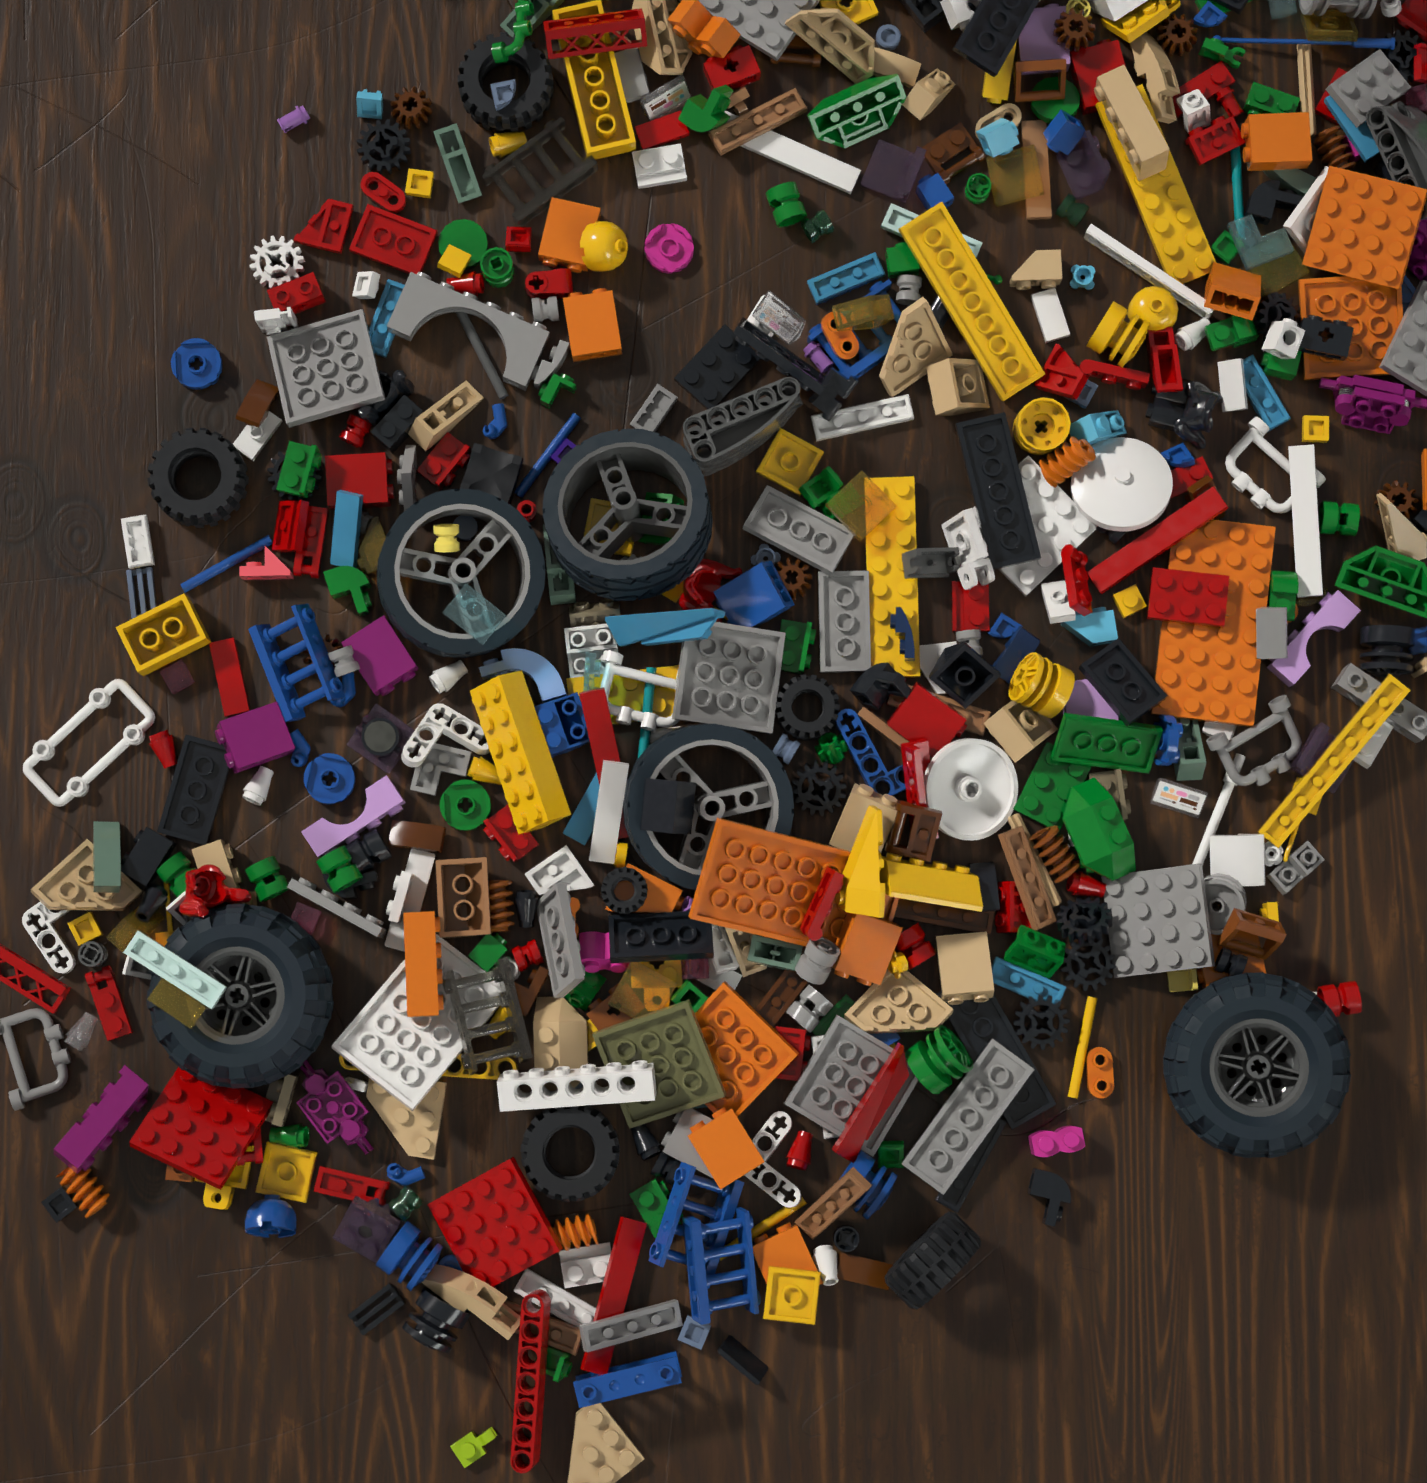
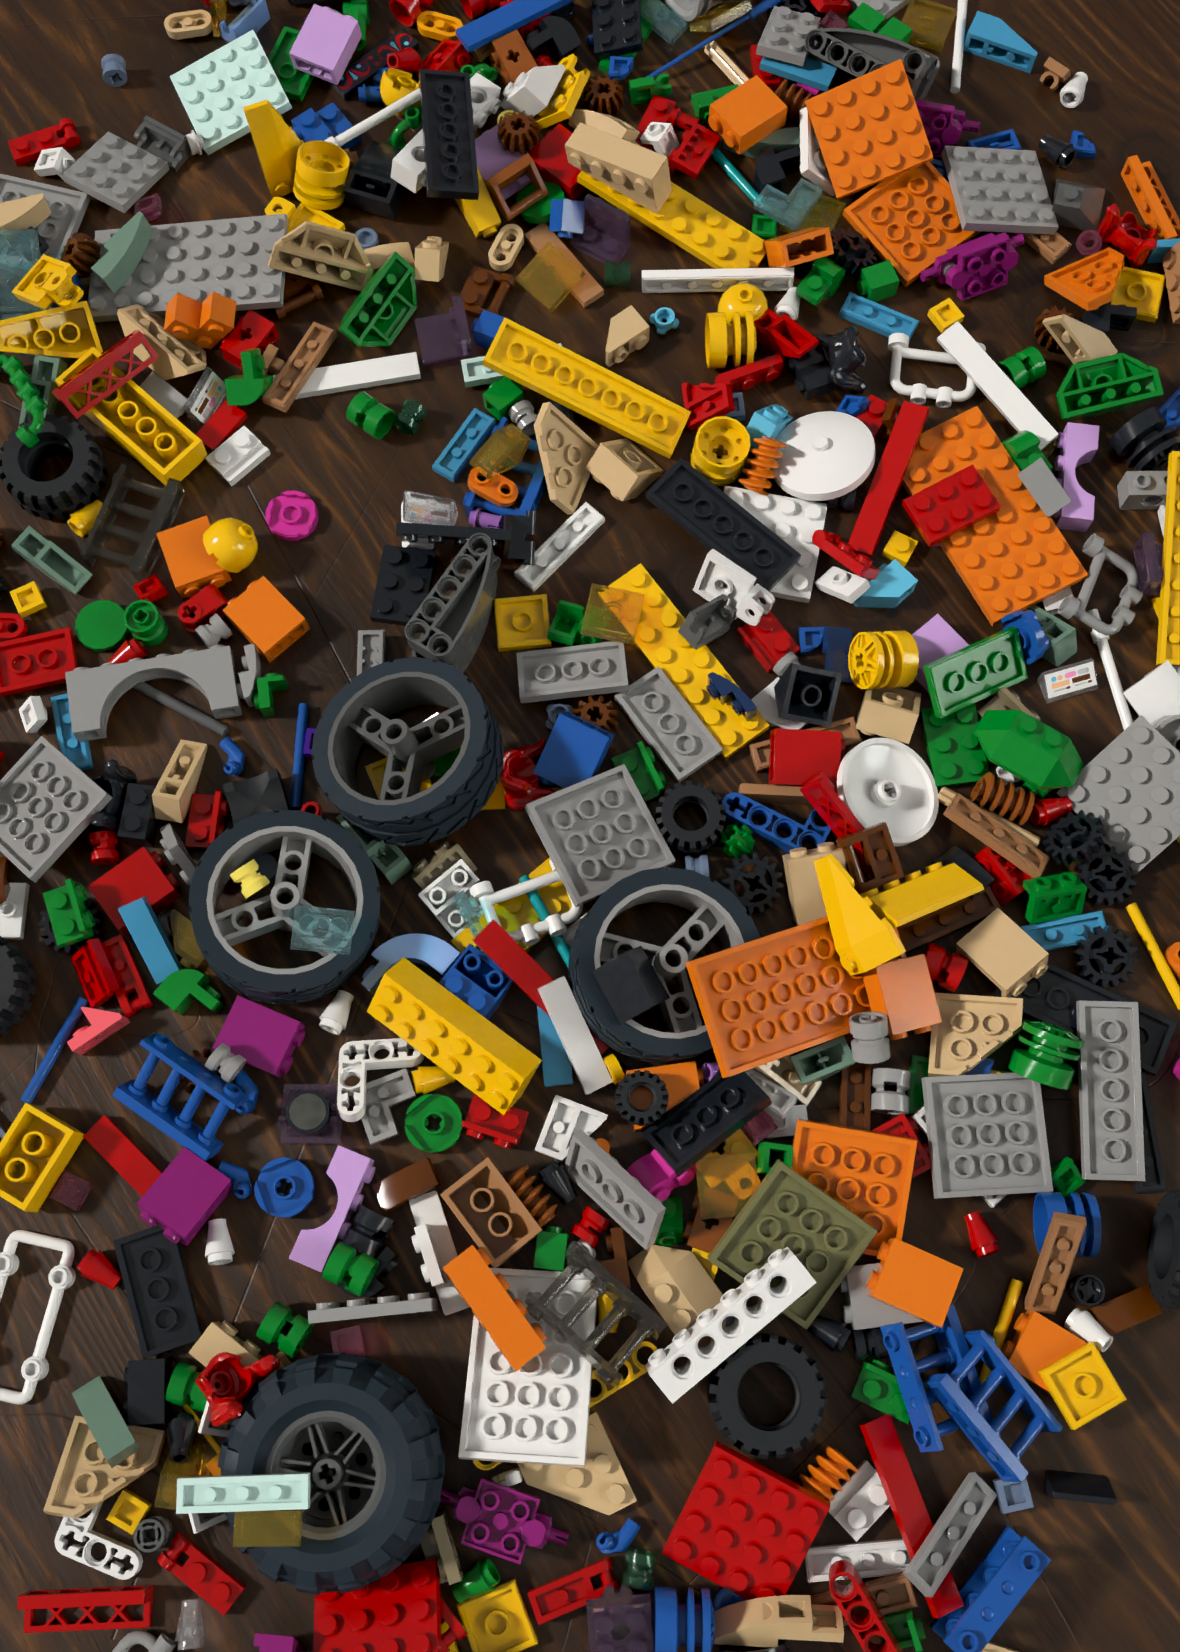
camera: 30 degrees left, 10 degrees down
yellow tile [437,244,471,278] -> none
sand blue tile [490,79,516,111] -> none
dark azure wedge [605,608,725,647] -> none
white beam [745,1111,802,1208] -> none
red plate [800,866,844,941] -> none
red wedge [832,1042,909,1163] -> none
black brick [850,663,912,710] -> none
yellow plate [887,950,908,979] -> none
green wheel [965,173,991,204] -> none
medium azure brick [976,118,1019,158] -> none
white tile [1031,288,1070,343] -> none
black plate [1078,638,1167,726] -> none
white slope [1217,358,1248,412] -> none
white brick [1262,318,1306,359] -> none
black brick [1298,315,1354,361] -> none

